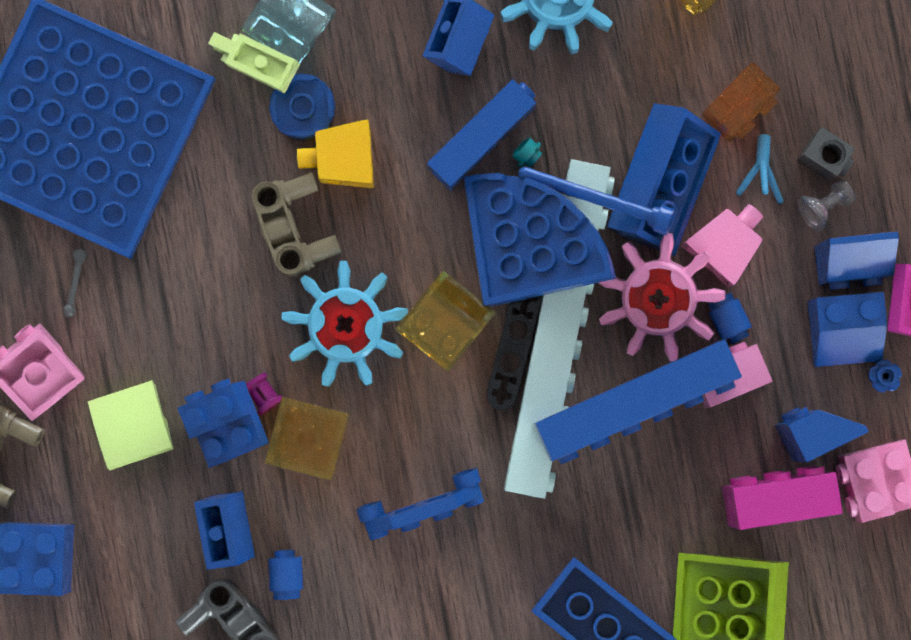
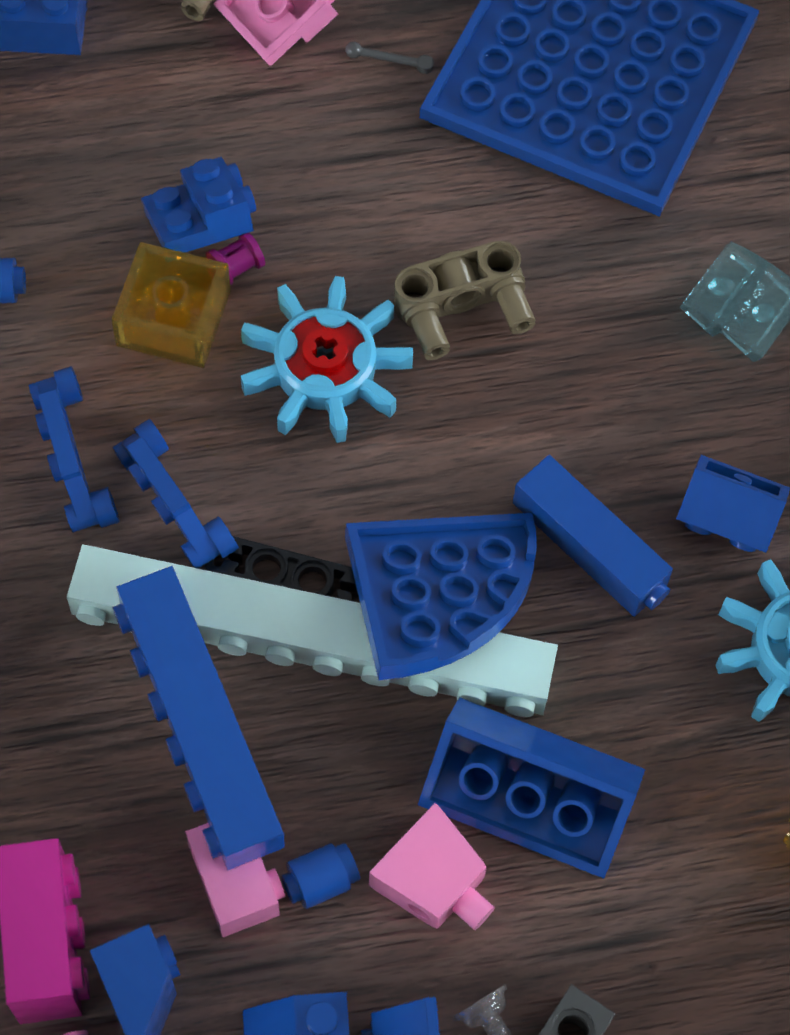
camera: 90 degrees right, 20 degrees down
yellowish green slope [88,380,174,470] -> none
blue brick [194,491,255,570] -> none
yellowish green hinge [208,32,300,94] -> none
blue tile [269,73,336,141] -> none
yellow torso [297,120,374,188] -> none
clear yellow slope [395,271,496,372] -> none
teal plate [511,137,542,168] -> none
blue piece [518,167,676,235] -> none
bright pink gear [599,233,726,362] -> none
clear orange brick [702,62,781,142] -> none
dark azure plant [736,134,783,204] -> none
none -> blue plate [112,418,239,569]

